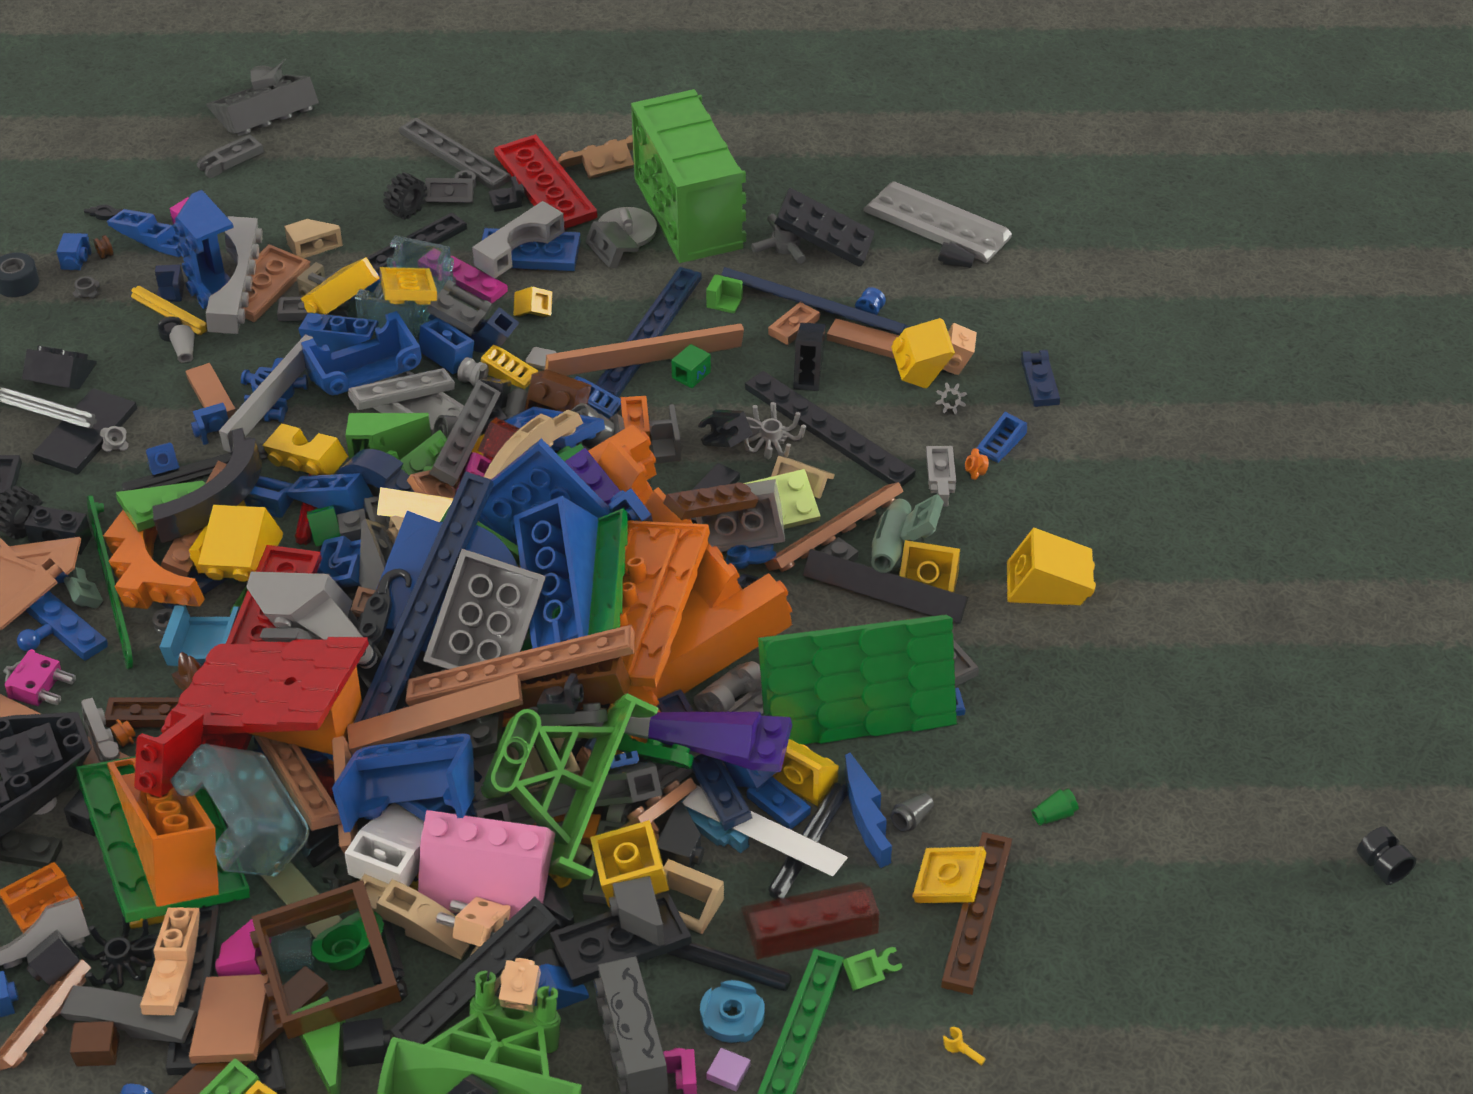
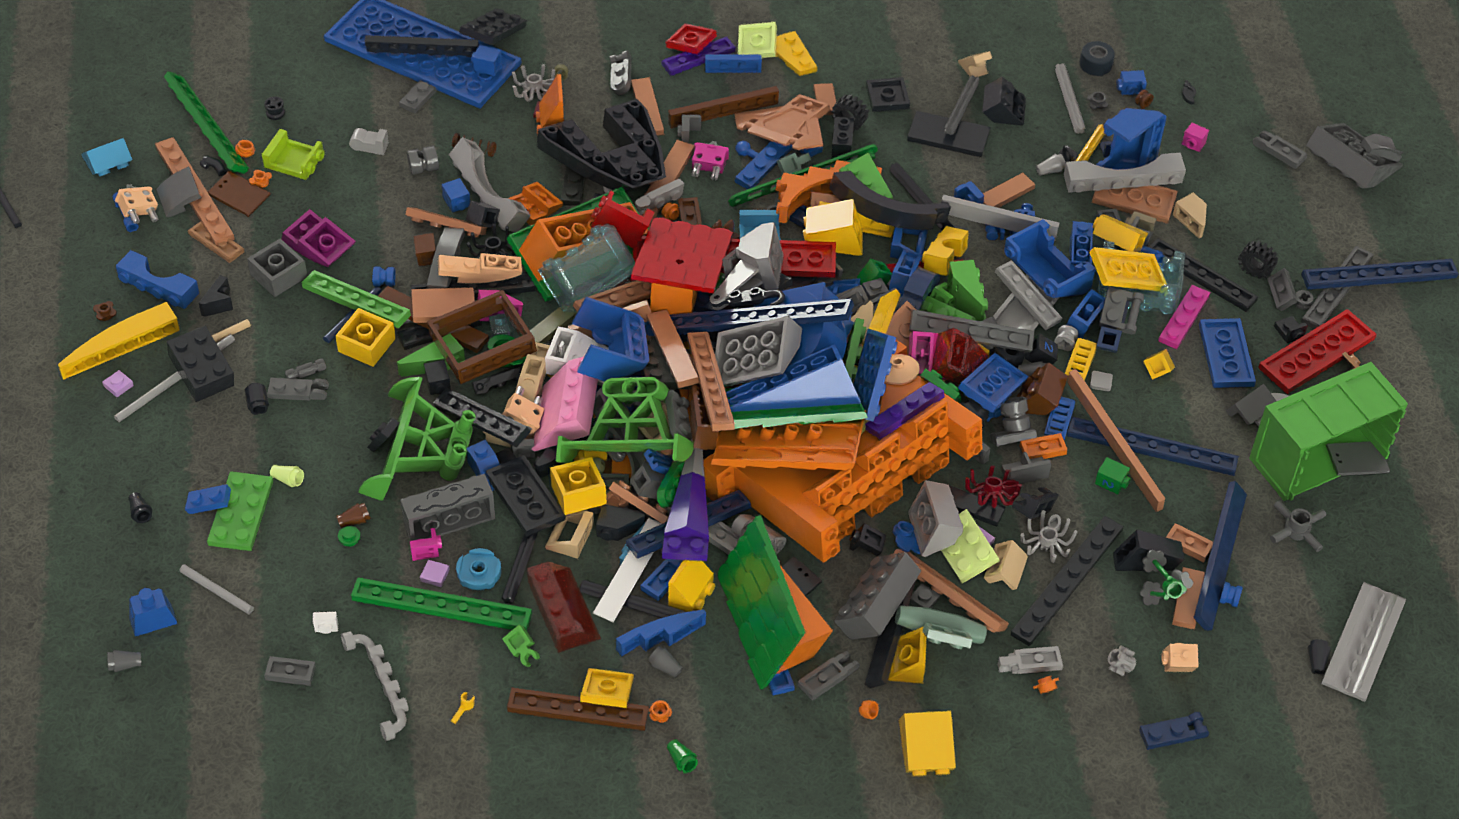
camera: 80 degrees right, 5 degrees up
light grey plate [100,426,128,452] -> none
blue slope [107,209,181,257] -> none
blue bracket [146,442,179,475] -> none
light grey arch [472,201,565,278] -> none
tan slope [484,410,583,479] -> none
light nougat head [499,958,541,1012] -> none
black bracket [537,673,584,715] -> none
blue bracket [608,488,653,522] -> none
dark grey slope [609,876,665,946] -> none
reddish brown plate [663,483,759,520] -> none
bright green panel [706,274,743,313] -> none
black plate [774,187,875,267] -> none
yellow slope [891,318,955,388] -> none
blue slope [976,412,1027,463] -> none
none -> orange plate [649,701,672,723]
none -> dark grey brick [834,552,921,640]
none -> orange hinge [858,700,879,719]
none -> dark red animal [965,465,1022,508]
none -> light grey axle [1055,63,1085,134]
none -> dark grey plant [1140,550,1193,605]
none -> dark blue tile [1301,259,1459,290]

